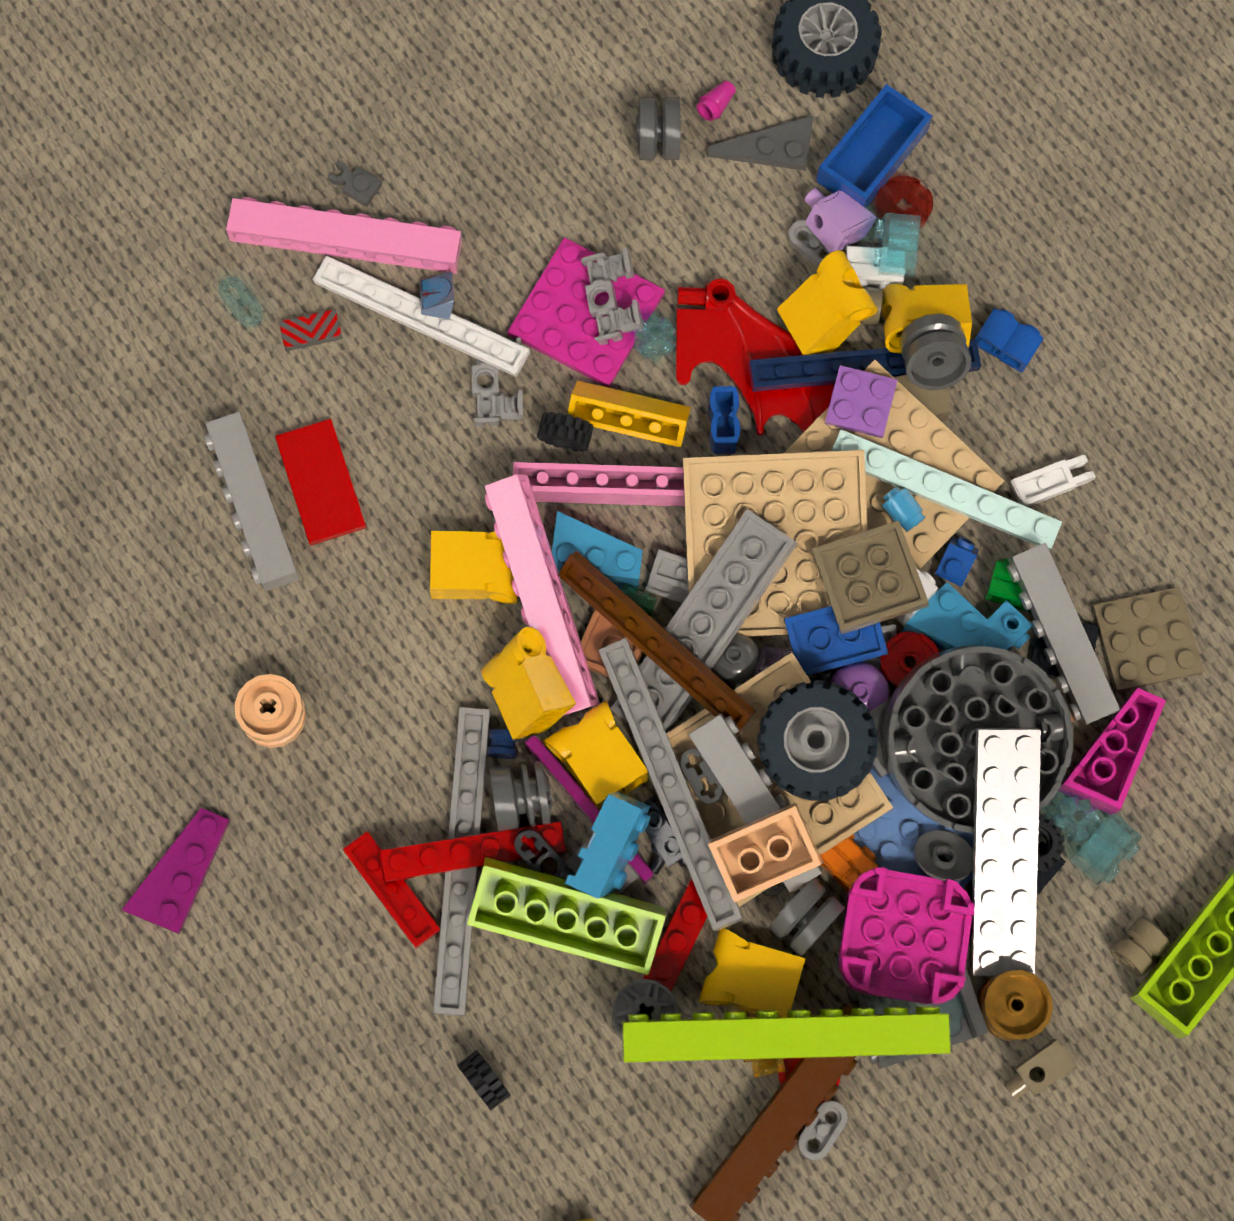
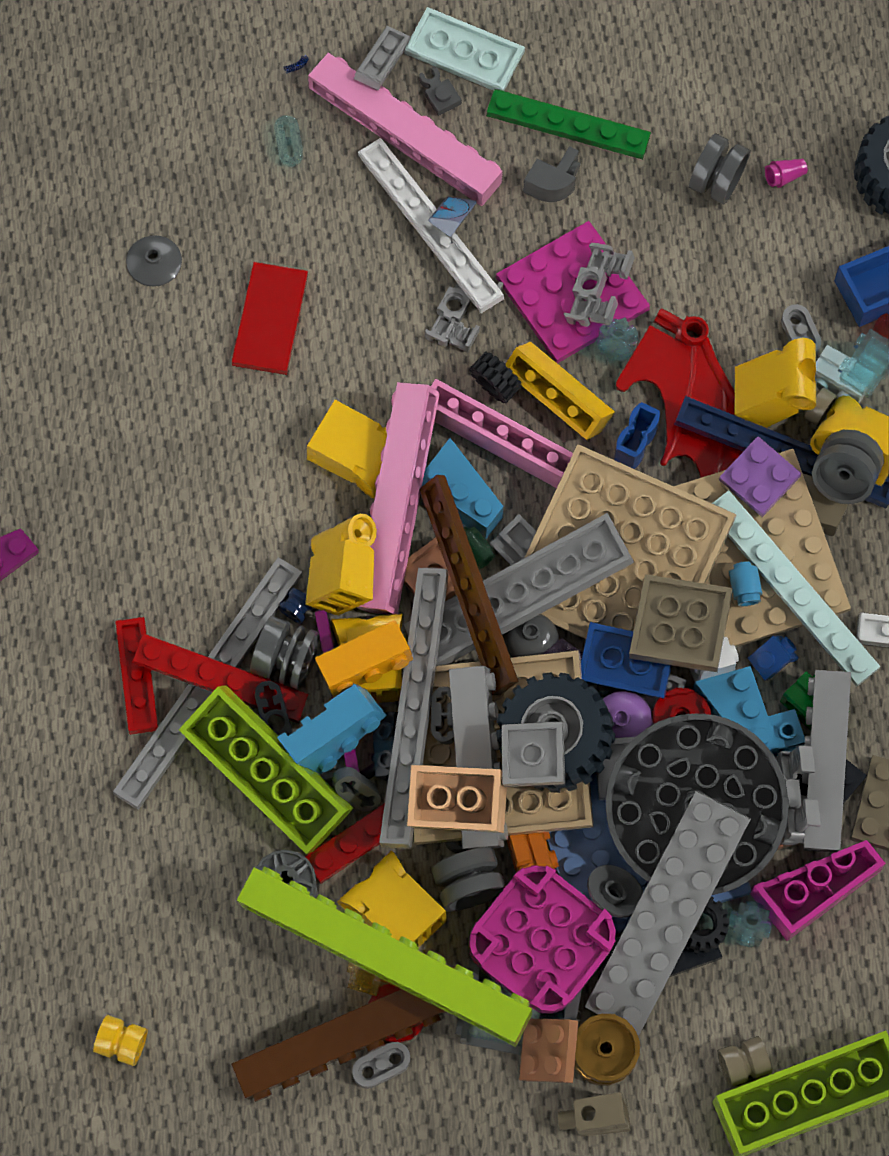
camera: 30 degrees right, 5 degrees down
light grey brick [204,412,299,591] -> none
light nougat wheel [234,674,306,748] -> none
tile [279,309,343,351] -> none
black tyre [457,1050,511,1111] -> none
dark grey wing [707,116,813,171] -> none
lavender torso [804,188,877,253] -> none
clear light blue brick [1069,813,1142,885] -> none
none -> dark grey dish [126,235,182,287]
none -> clear blue leg [284,55,309,74]
none -> light orange brick [315,620,414,698]
none -> dark grey beam [332,767,381,812]
none -> light grey tile [354,26,411,90]
none -> light aqua tile [404,7,525,91]
none -> green plate [486,89,651,160]
none -> light grey plate [502,722,565,787]
none -> nougat plate [519,1019,578,1083]
none -> dark grey brick [523,146,581,202]
none -> light grey piece [774,746,821,845]

